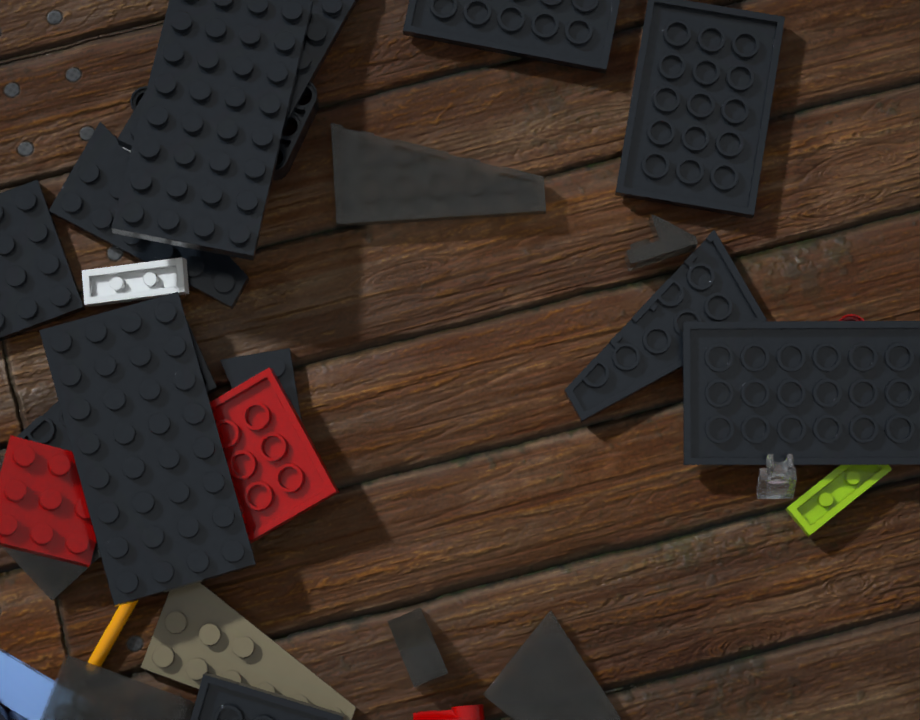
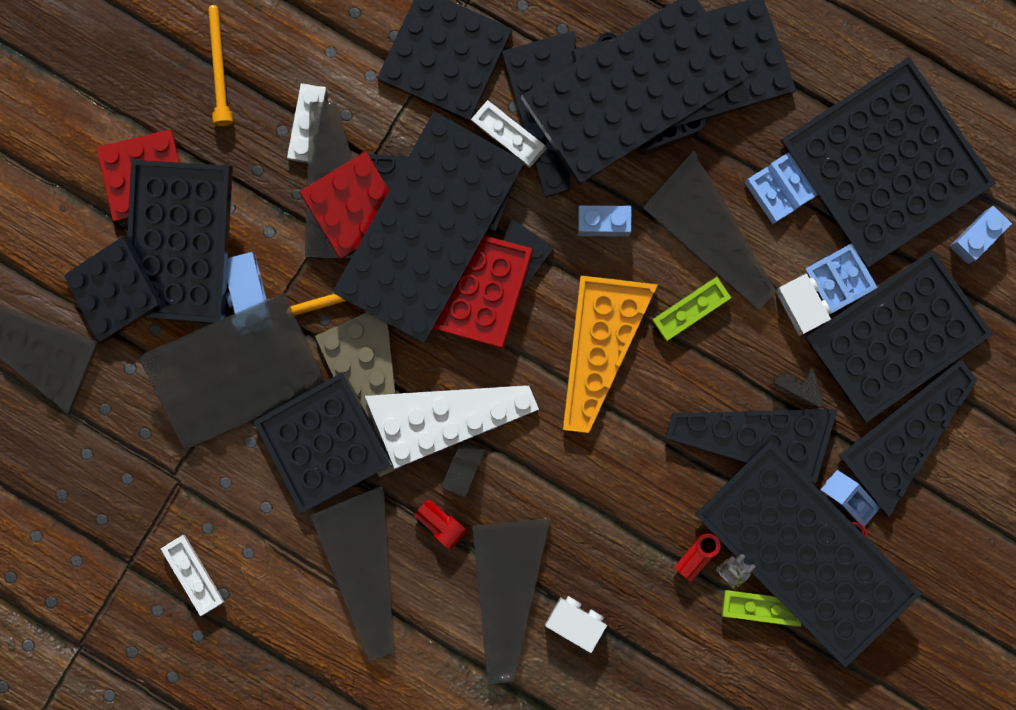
camera: 45 degrees right, 5 degrees up
none -> white wing [365,385,539,469]
none -> white brick [545,596,607,653]
none -> light orange wing [563,276,658,433]
none -> light blue brick [578,206,631,237]
none -> lime plate [652,277,731,342]
none -> red piece [674,532,721,582]
none -> light blue slope [744,153,817,224]
none -> white brick [775,273,831,336]
none -> light blue slope [806,243,877,313]
none -> light blue slope [821,470,880,527]
none -> black wing [838,359,978,517]

